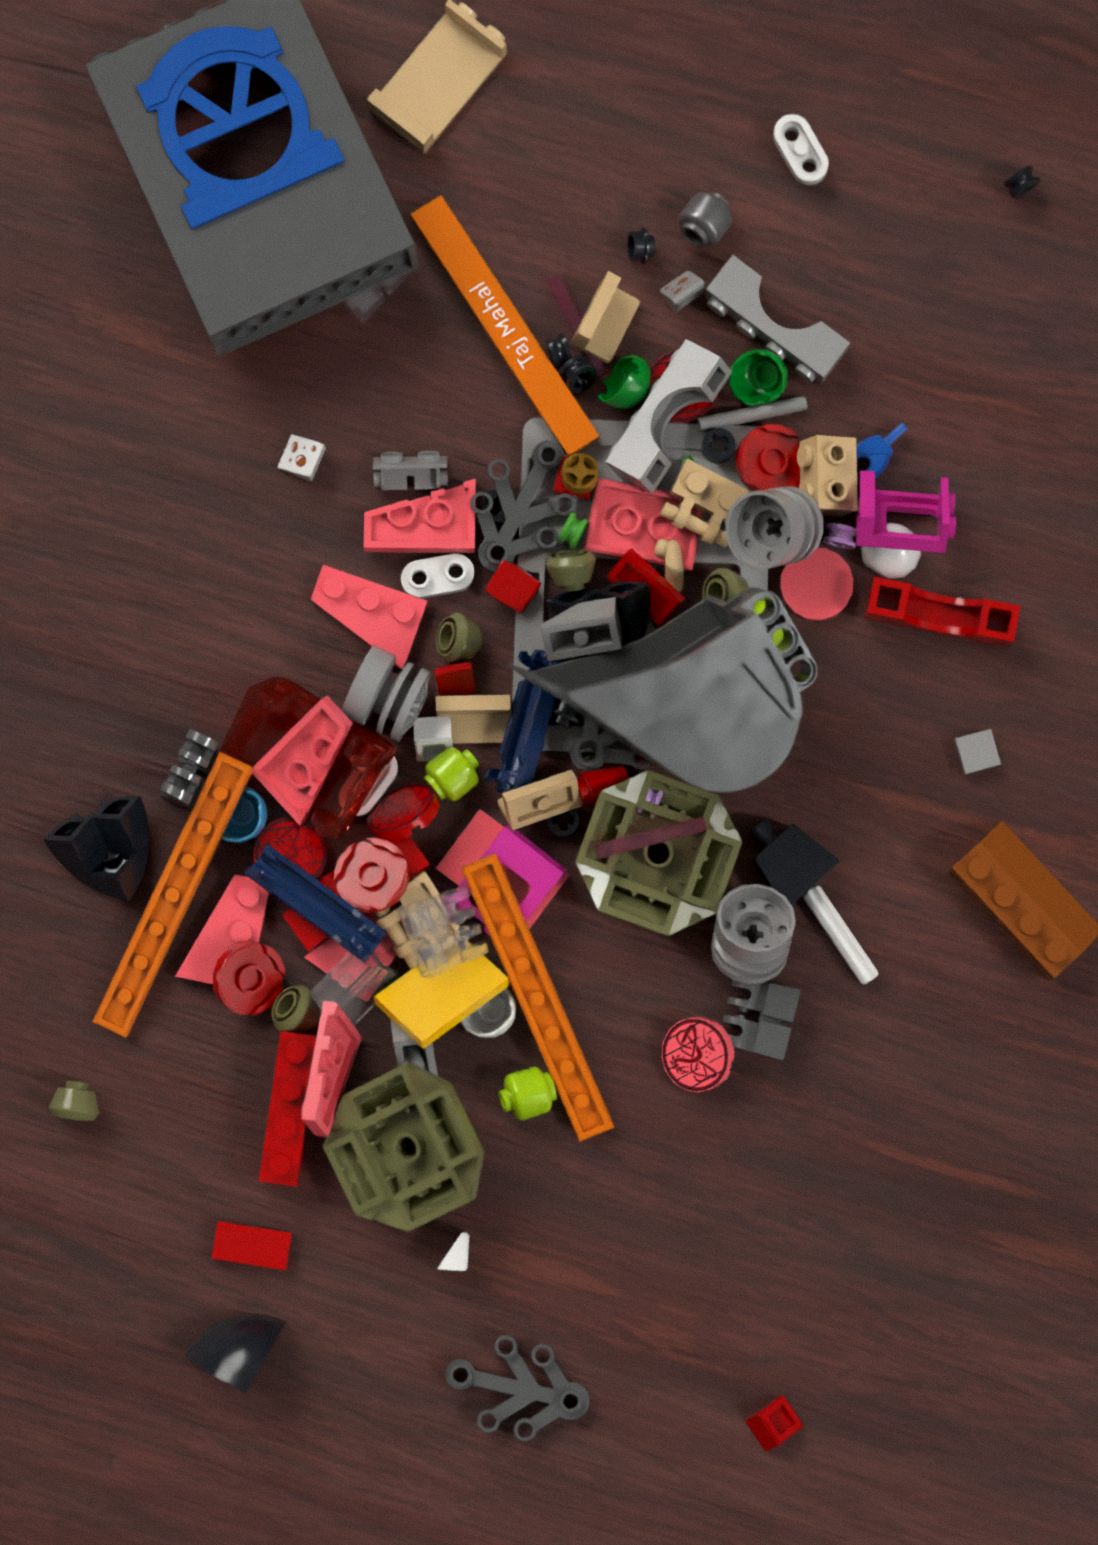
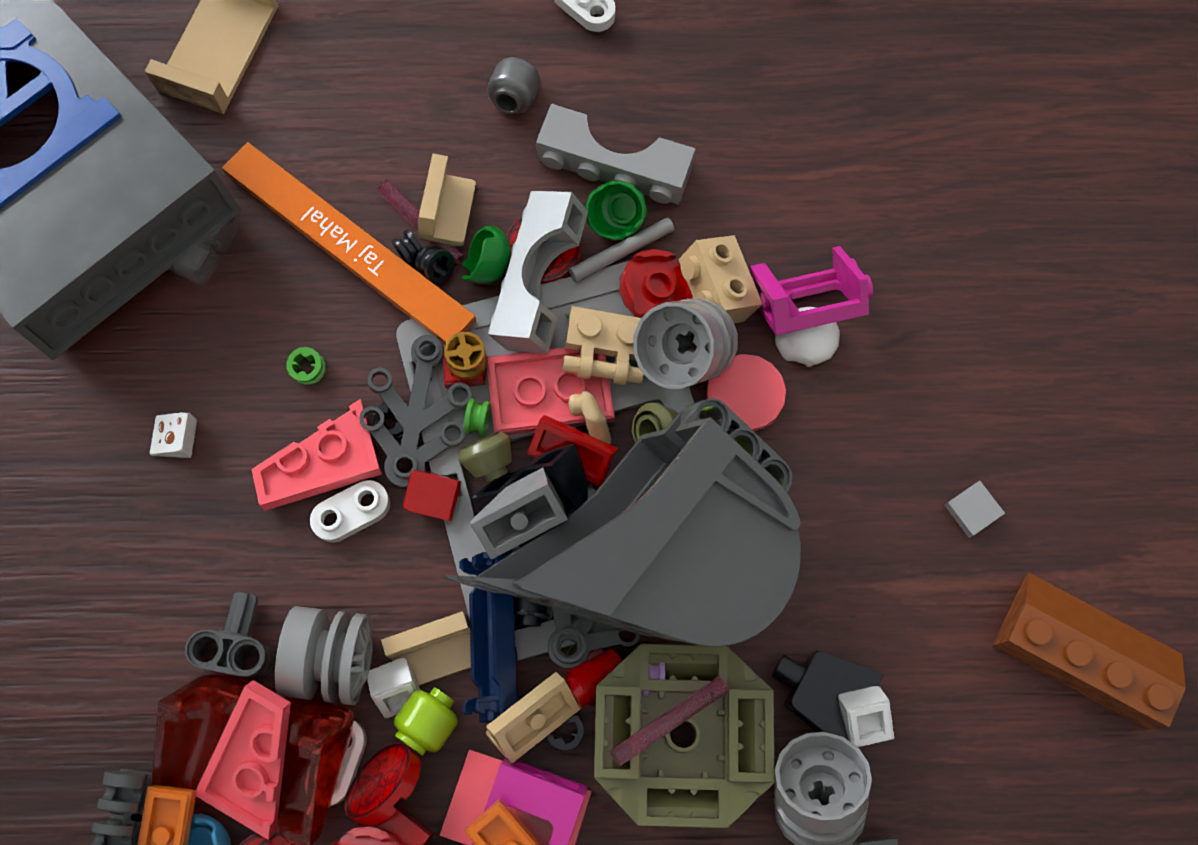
camera: 15 degrees left, 10 degrees down
coral wing [311,565,428,670] -> none
light grey hinge [373,451,448,491] -> none
red slope [434,662,476,696] -> none
olive cone [436,612,483,663] -> none
black plate [627,228,655,264] -> none
light grey slope [660,271,705,312] -> none
black bush [702,428,735,464] -> none
white axle [803,885,878,984] -> none
lavender bush [823,523,856,549] -> none
blue hand [856,422,908,489] -> none
red arch [863,577,1021,648] -> none
none -> dark grey beam [185,592,276,680]
none -> bright green bush [286,347,326,385]
none -> white slope [838,686,894,747]

